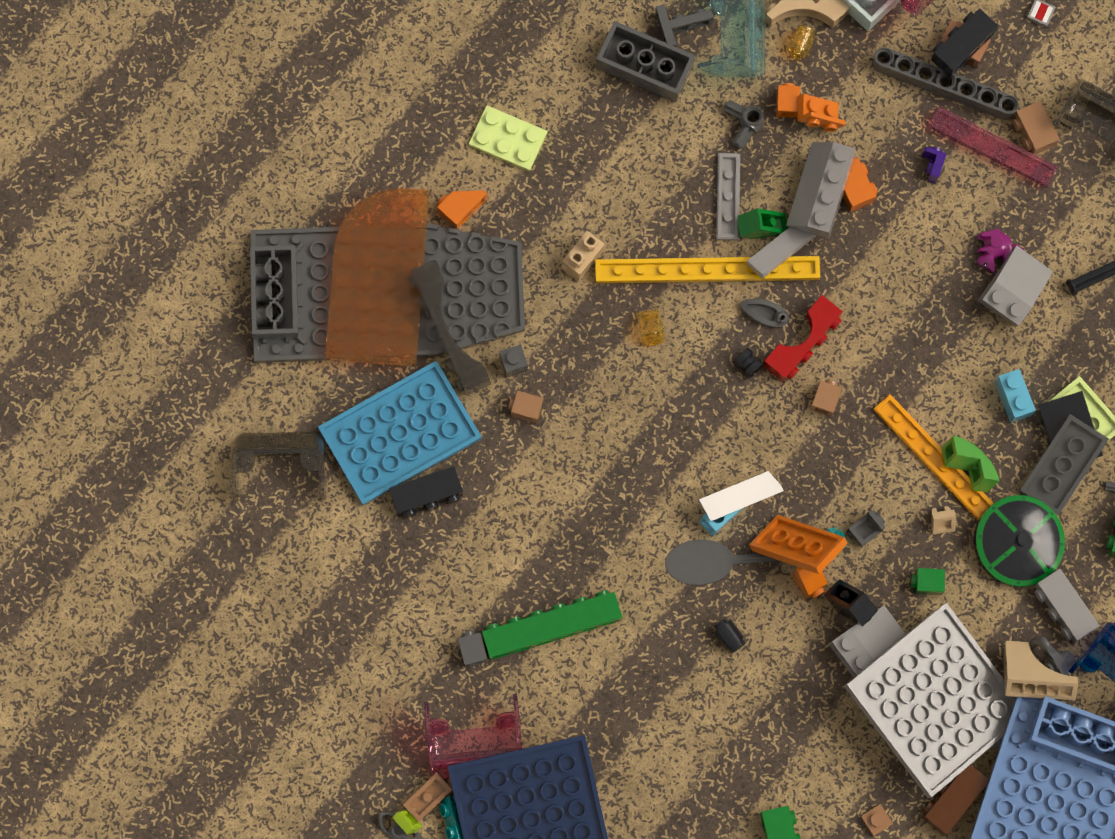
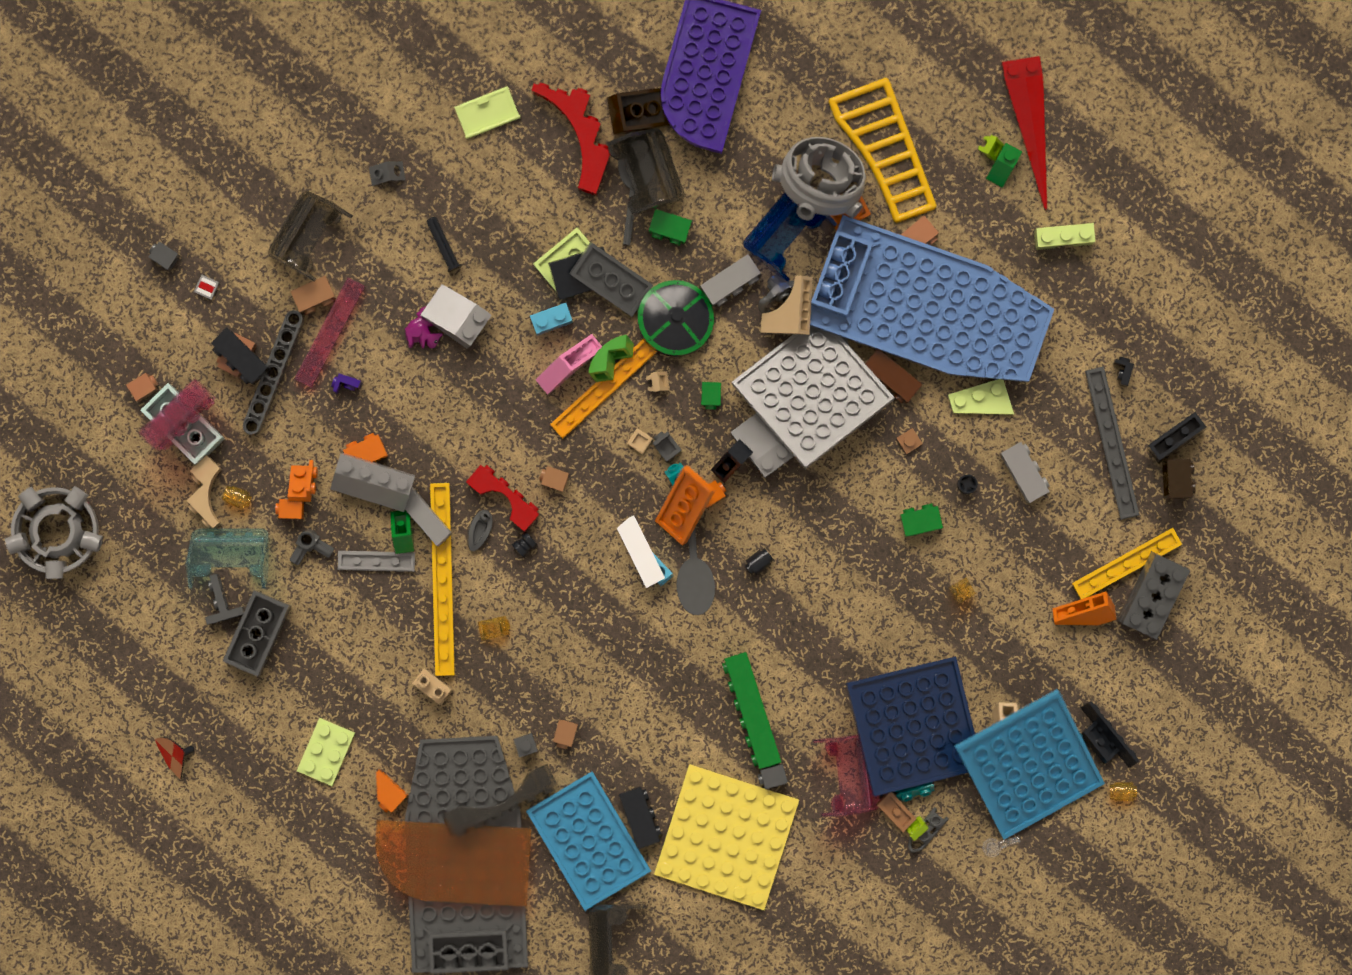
camera: 85 degrees left, 10 degrees up
none -> bright pink arch [536,334,602,395]
none -> tan tile [627,428,653,455]
none -> light yellow plate [654,764,799,910]

